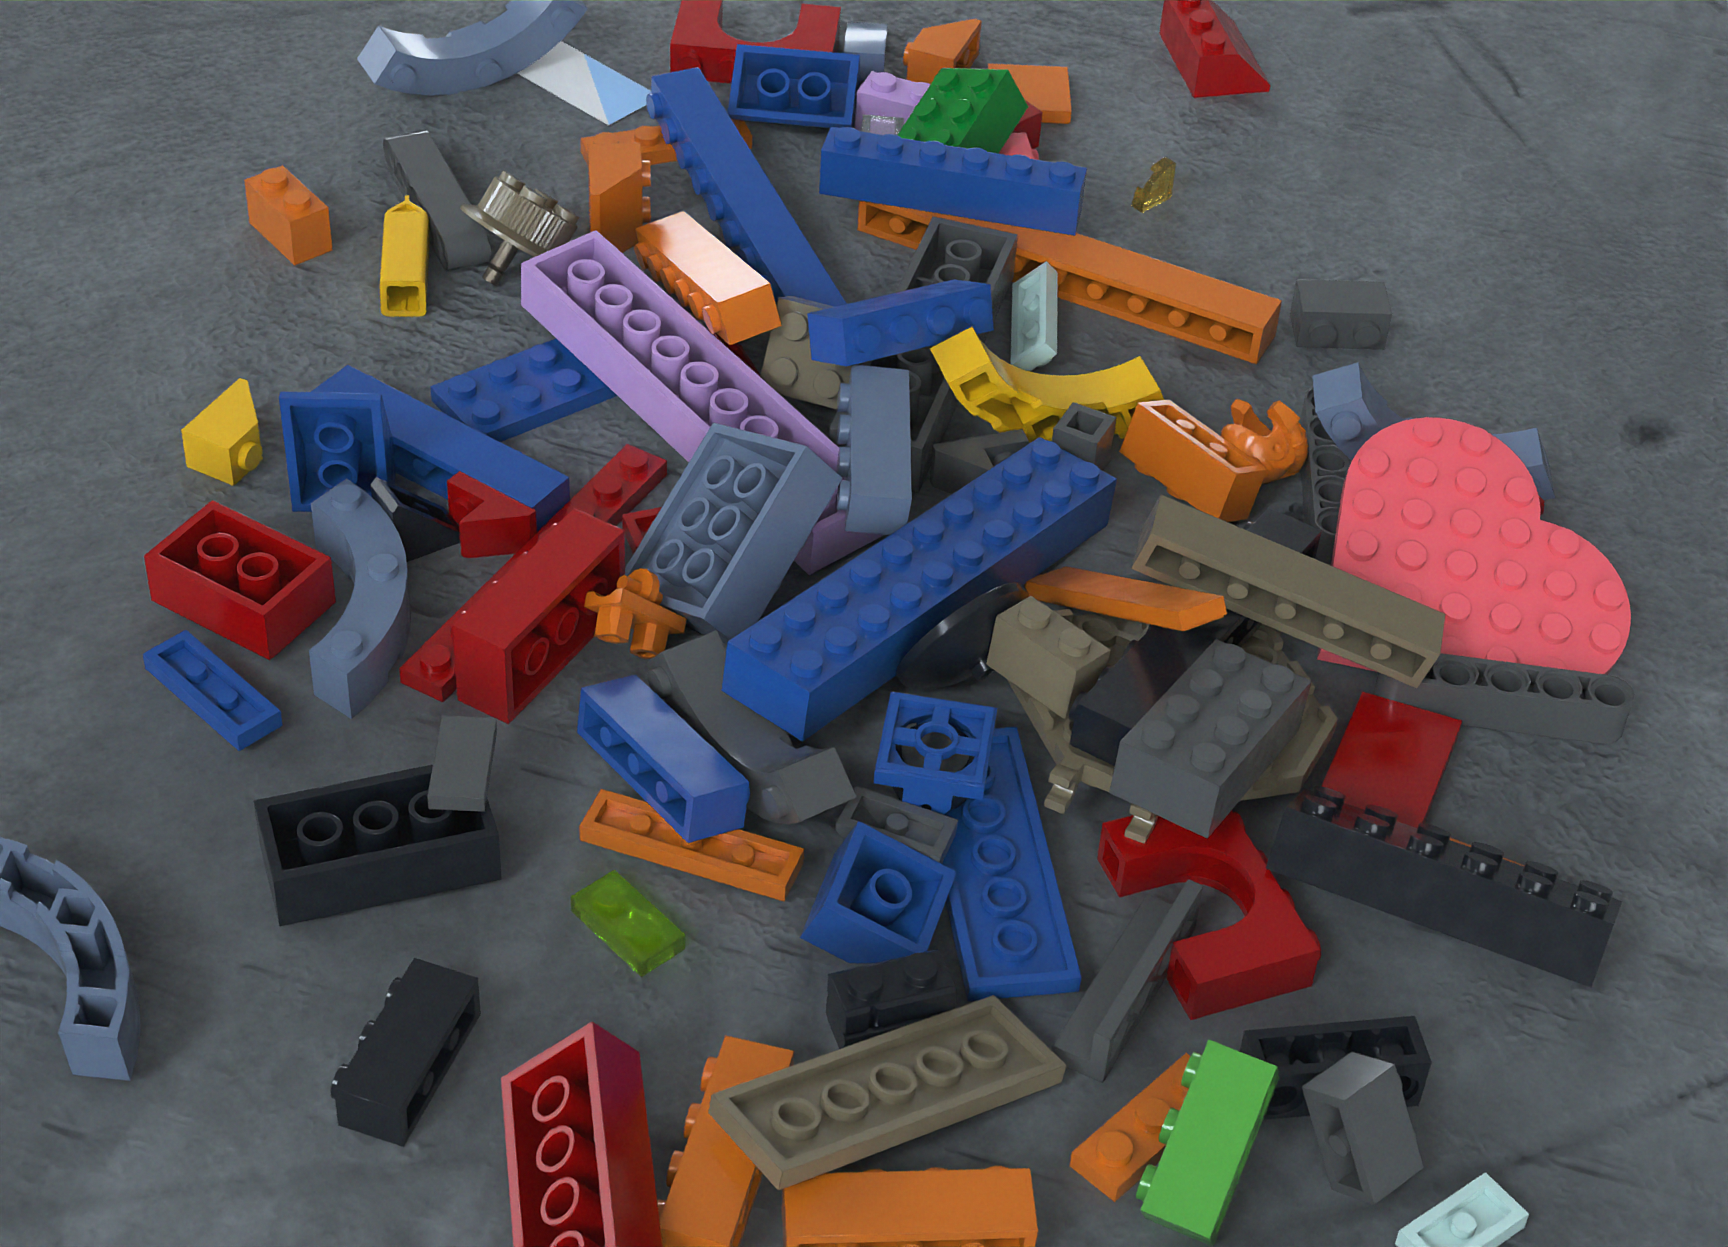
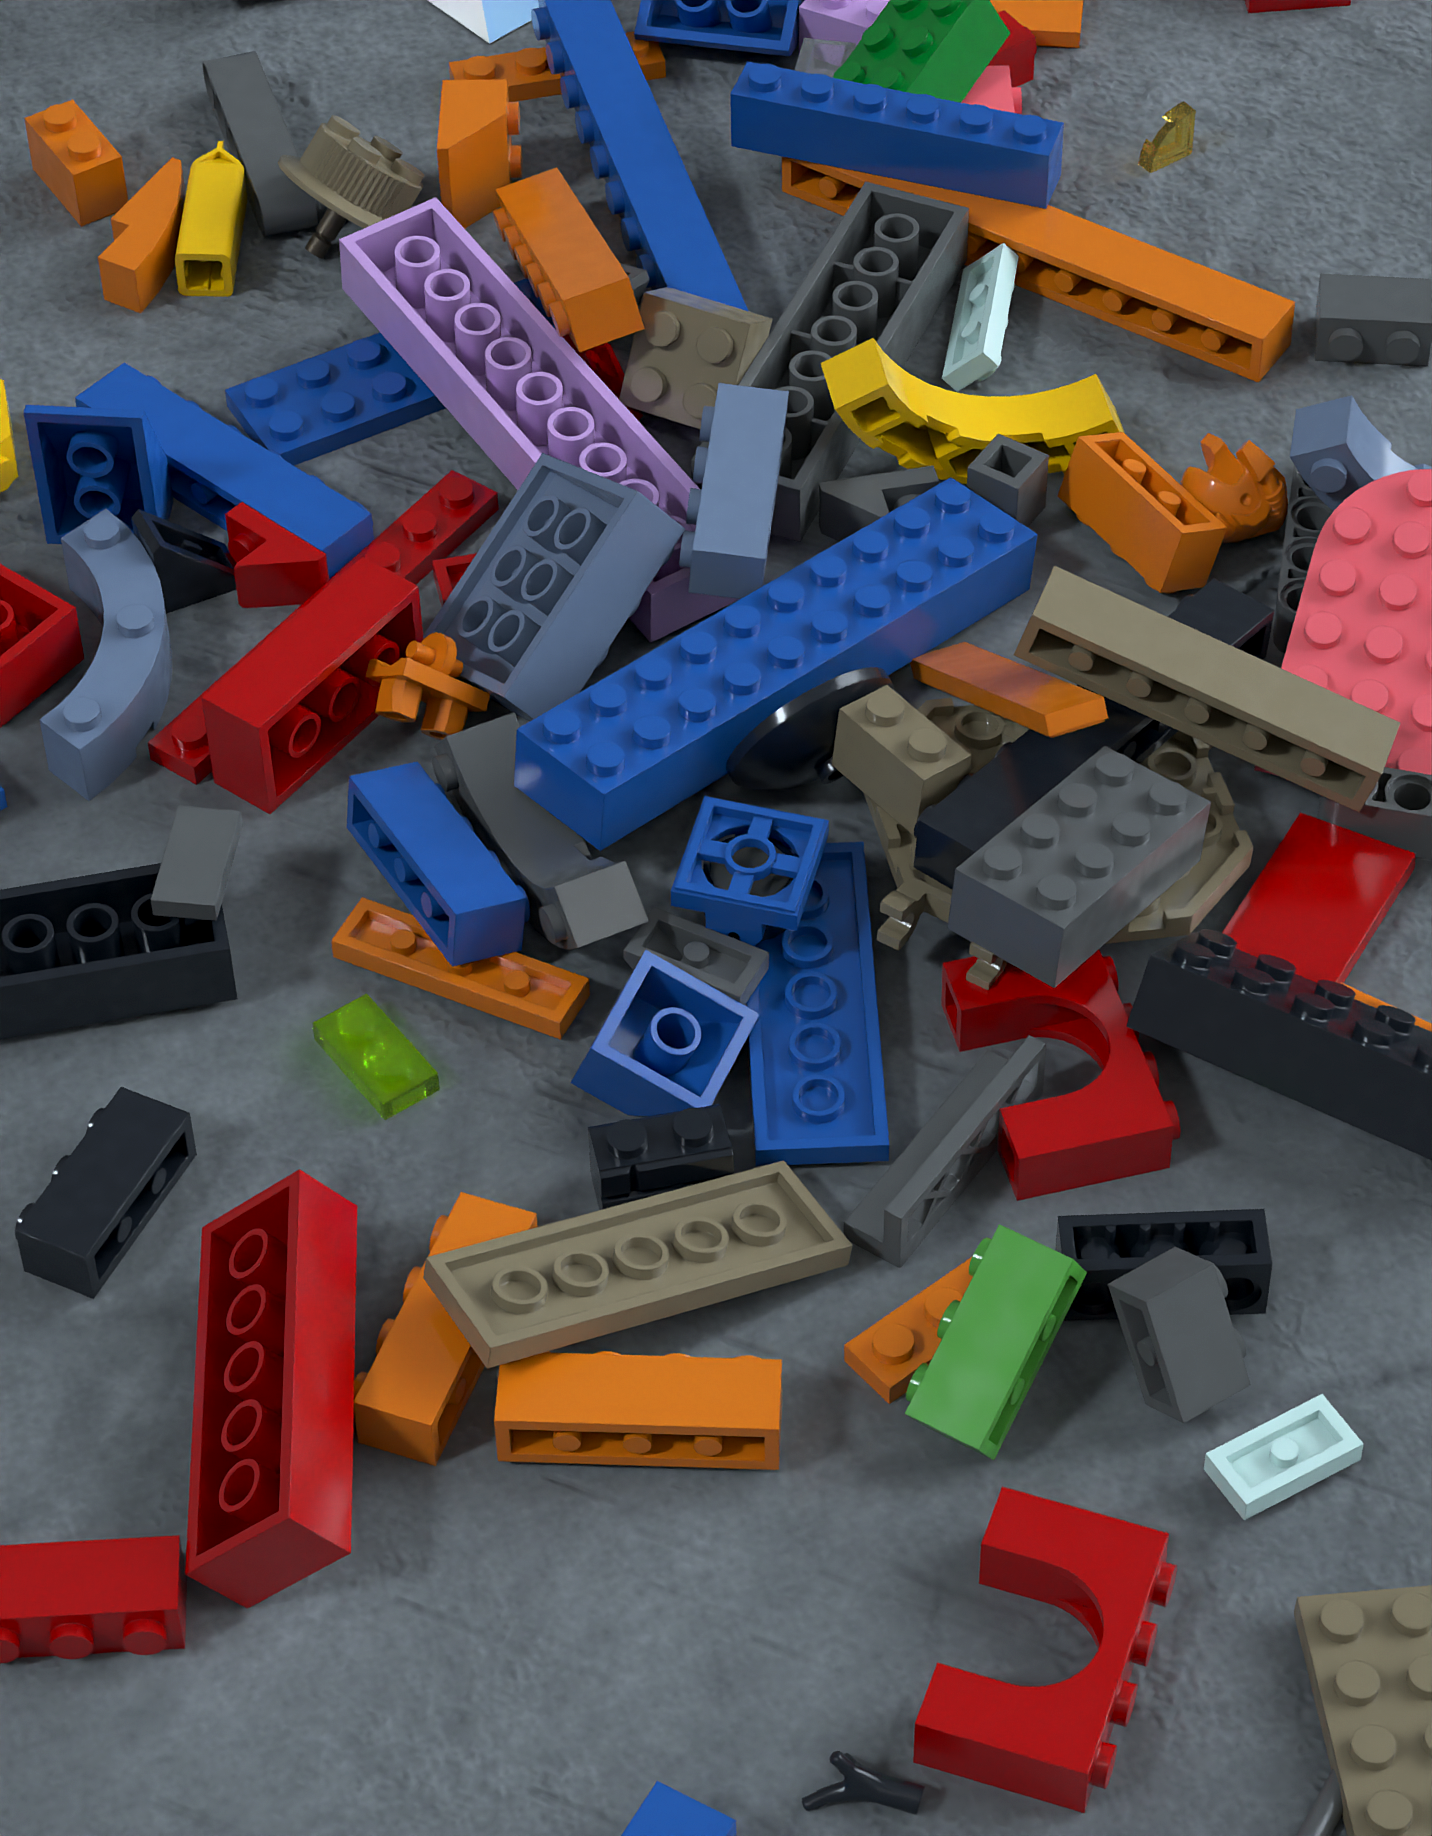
camera: 10 degrees right, 5 degrees up
blue brick [807,279,994,366] -> none
none -> orange slope [98,157,186,313]

